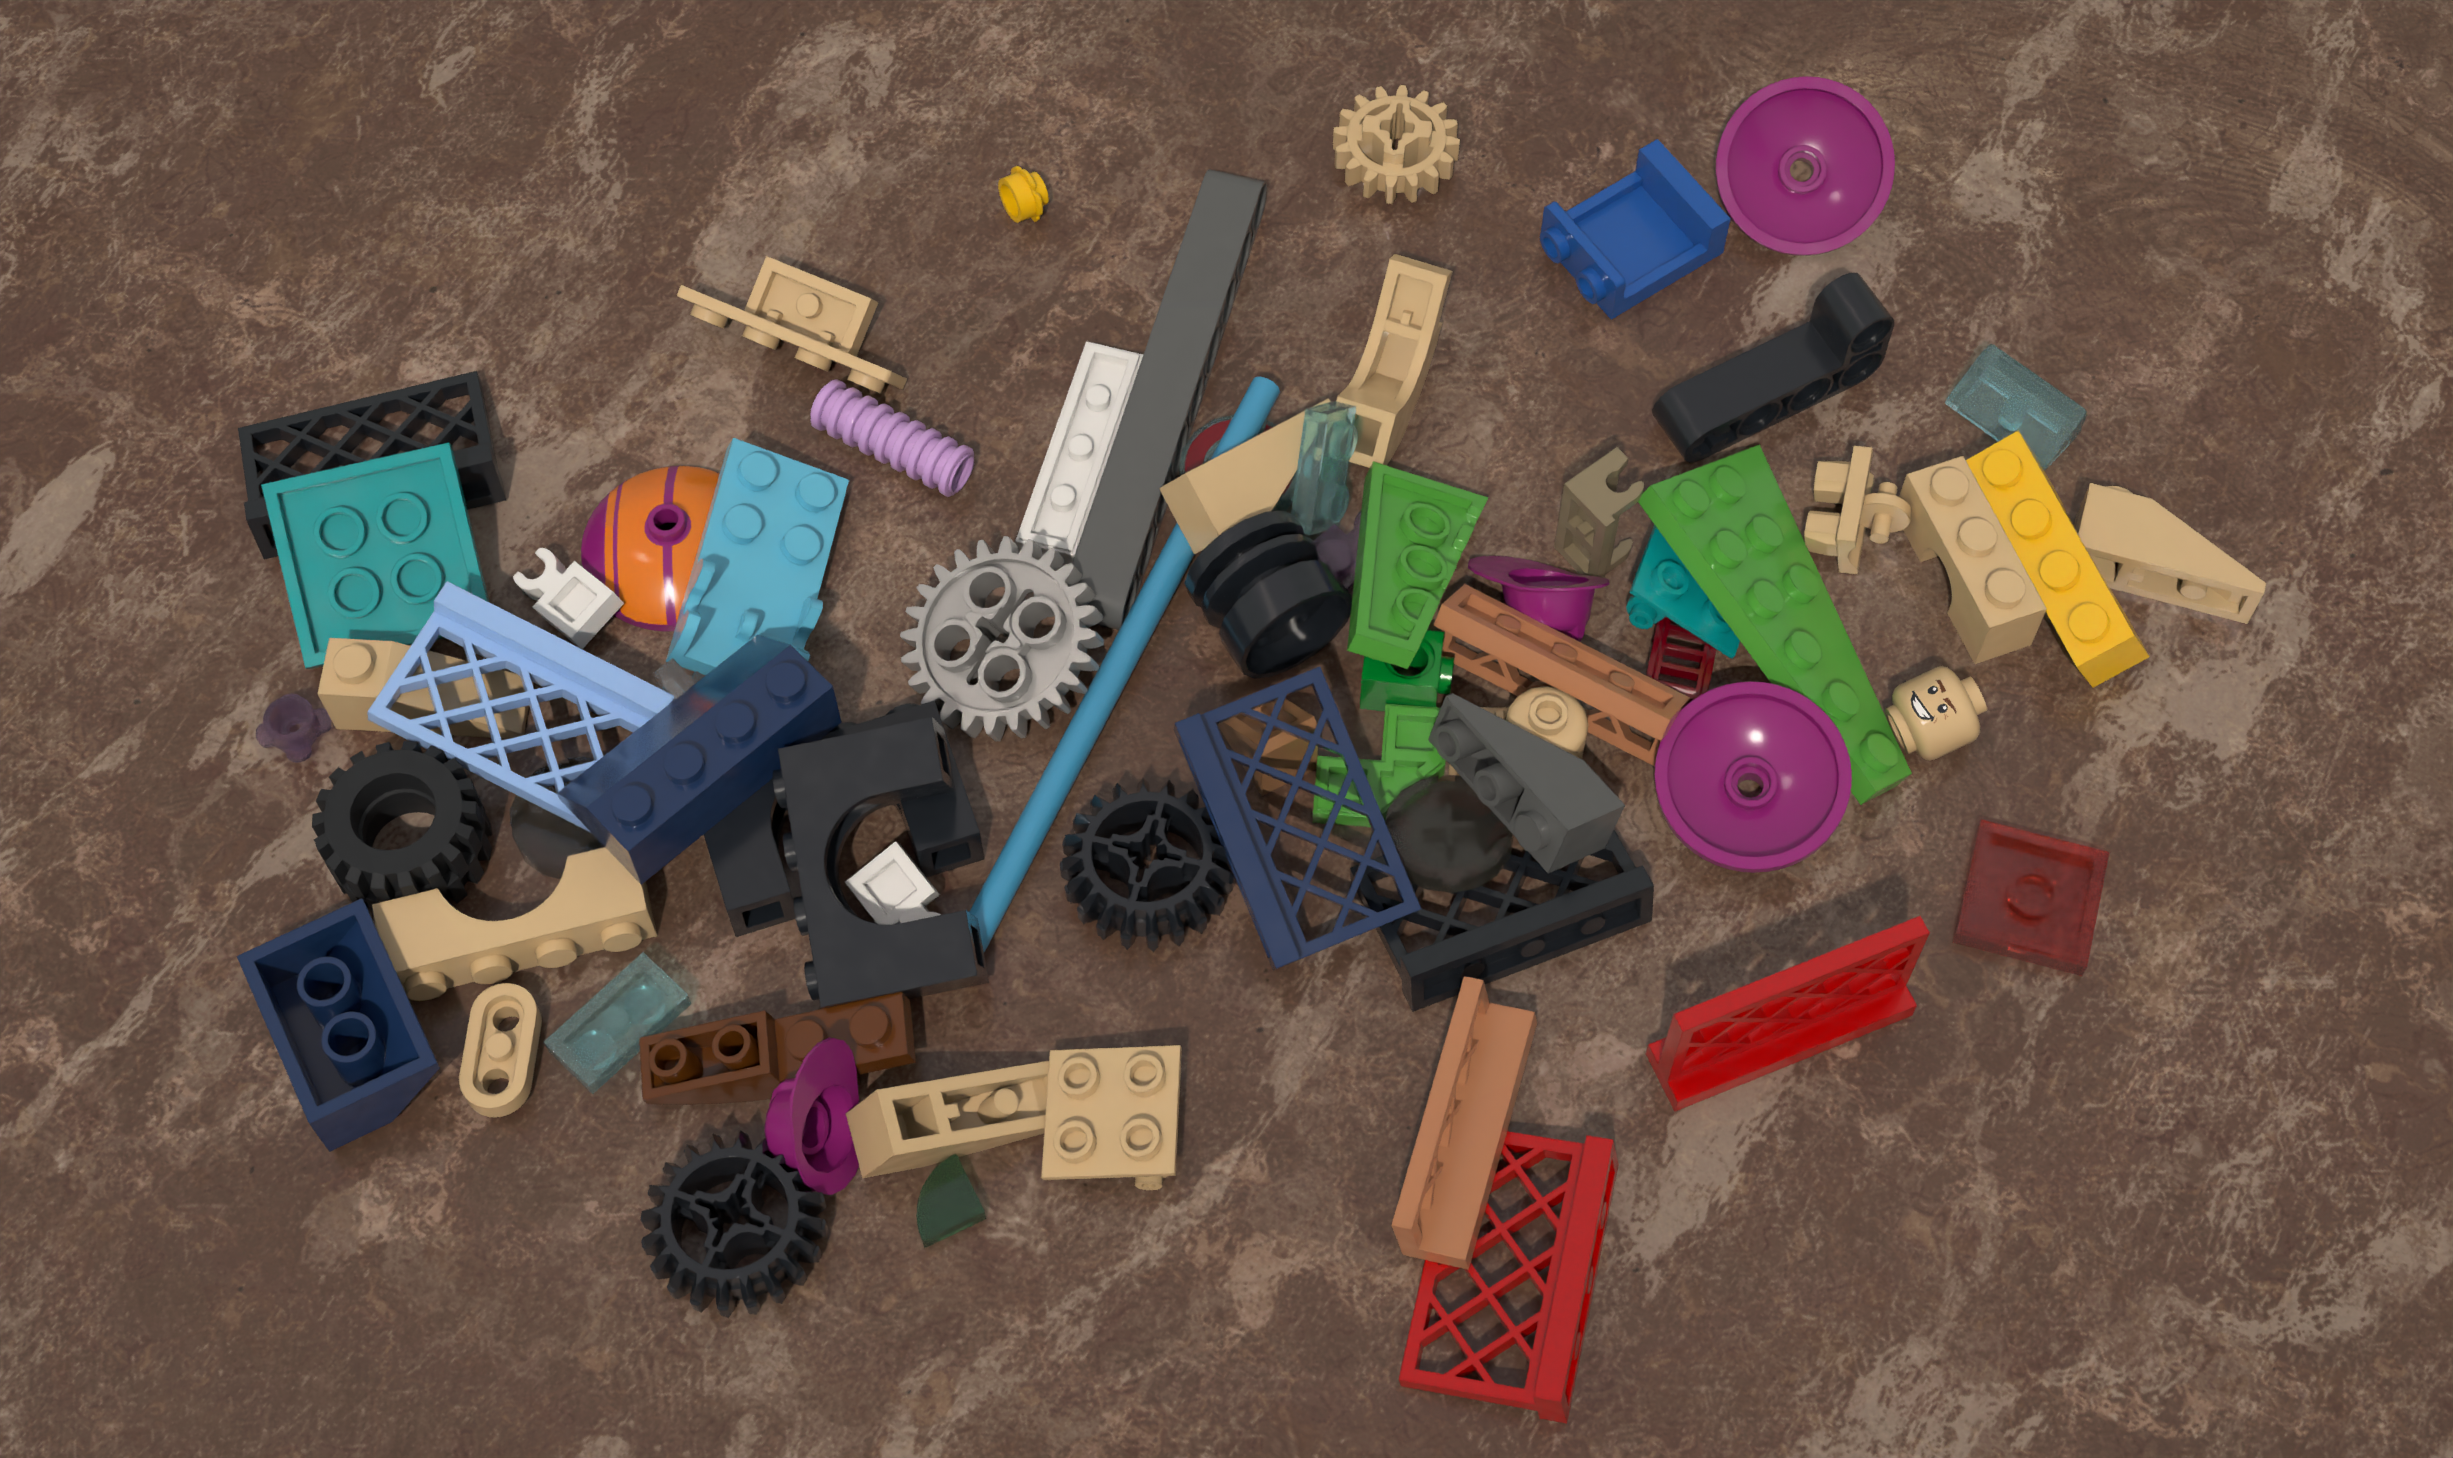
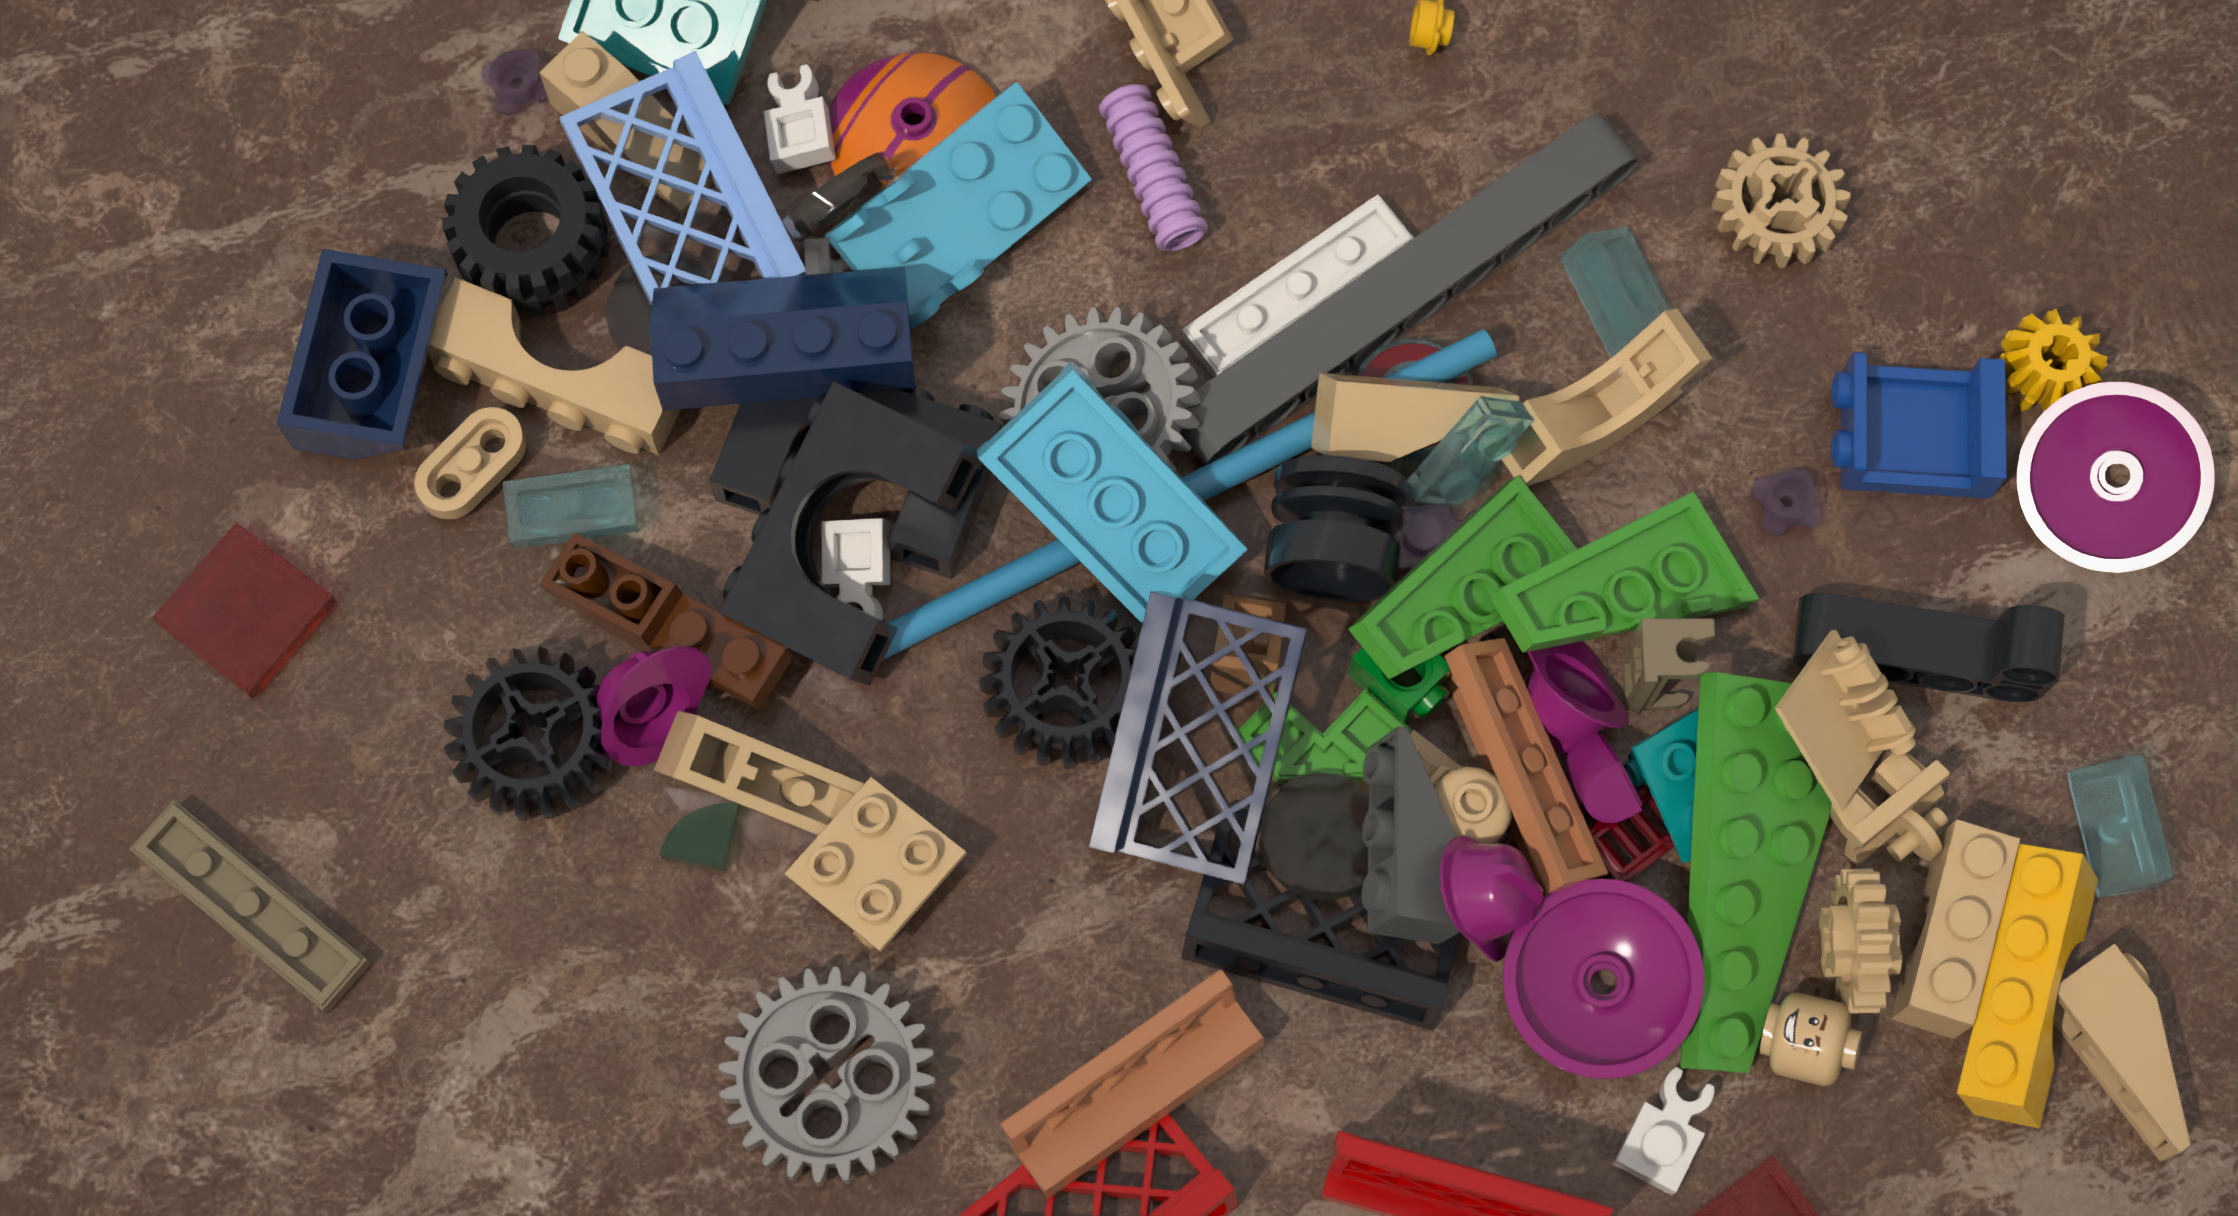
camera: 35 degrees right, 10 degrees up
none -> clear red tile [151,522,337,699]
none -> light grey gear [718,967,936,1186]
none -> clear smoke tile [782,151,896,243]
none -> medium azure hinge [977,362,1248,624]
none -> magenta piece [1440,835,1543,962]
none -> bright green wing [1490,491,1759,653]
none -> clear light blue slope [1561,227,1671,358]
none -> magenta brick [1564,732,1643,823]
none -> white plate [1612,1067,1714,1196]
none -> clear purple plate [1751,468,1823,536]
none -> tan hinge [1775,630,1916,811]
none -> tan gear [1819,869,1902,1013]
none -> yellow gear [1998,308,2108,412]

